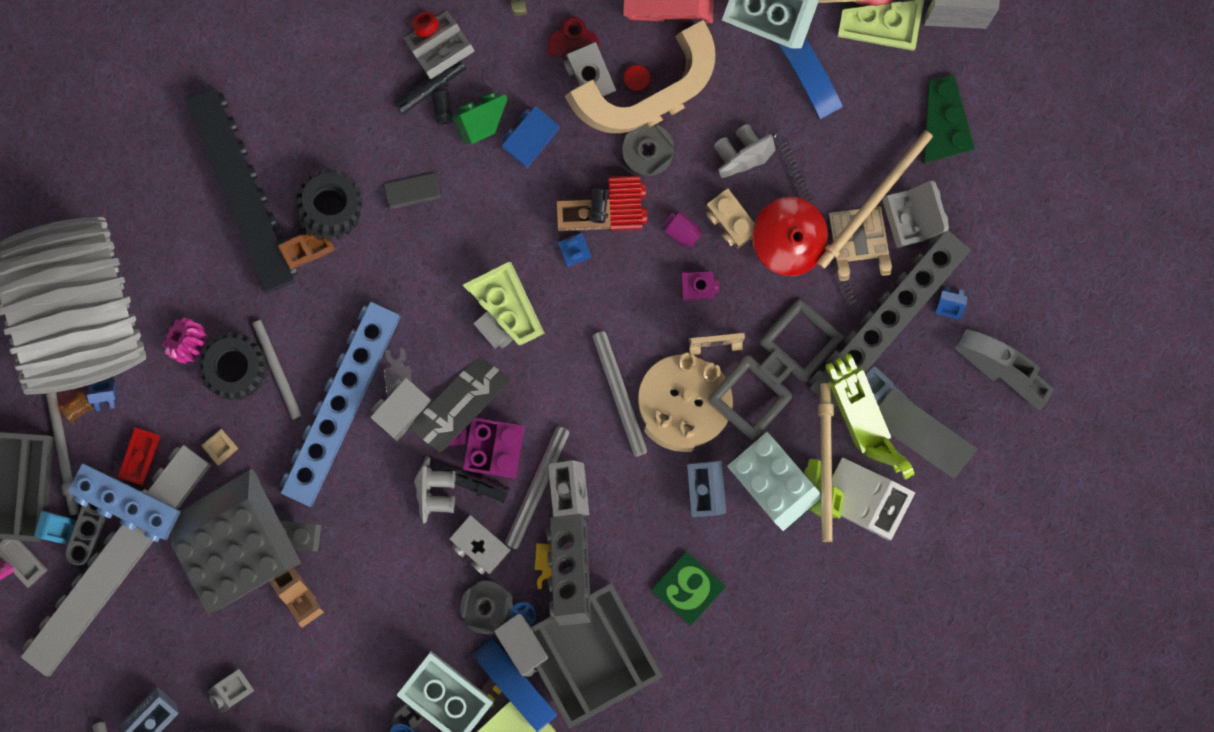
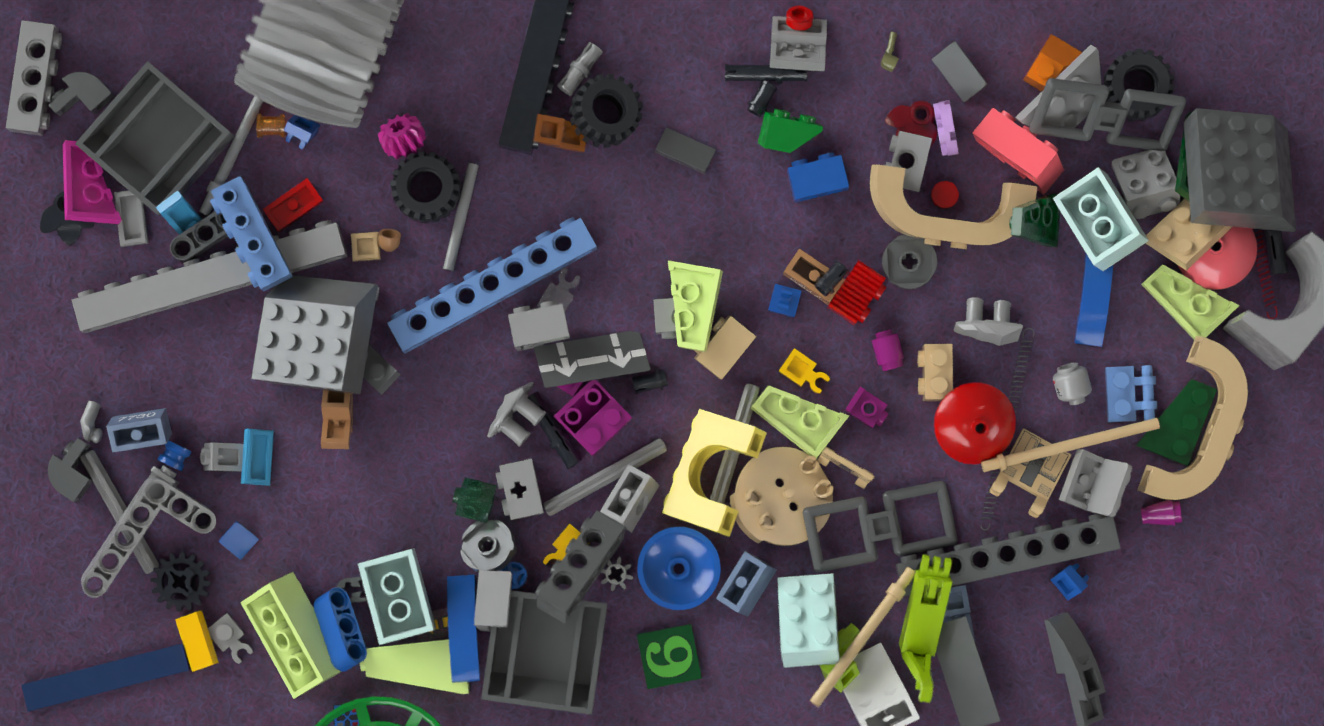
camera: 40 degrees right, 0 degrees up
none -> blue wheel [157,440,192,471]
none -> dark azure tile [241,429,274,486]
none -> medium nougat hinge [378,229,401,252]
none -> clear green brick [452,477,497,523]
none -> light grey pin [557,42,603,96]
none -> light grey gear [601,557,633,591]
none -> black pin [632,369,668,395]
none -> blue dish [637,527,721,610]
none -> light yellow arch [662,409,767,537]
none -> tan brick [694,316,756,380]
none -> yellowish green wing [751,386,849,459]
none -> yellow plate [778,348,830,394]
none -> lavender plate [933,100,959,156]
none -> dark green wing [1009,193,1060,247]
none -> light grey head [1053,363,1092,405]
none -> medium blue plate [1105,365,1157,422]
none -> tan arch [1137,336,1248,500]
none -> magenta cone [1141,500,1182,526]

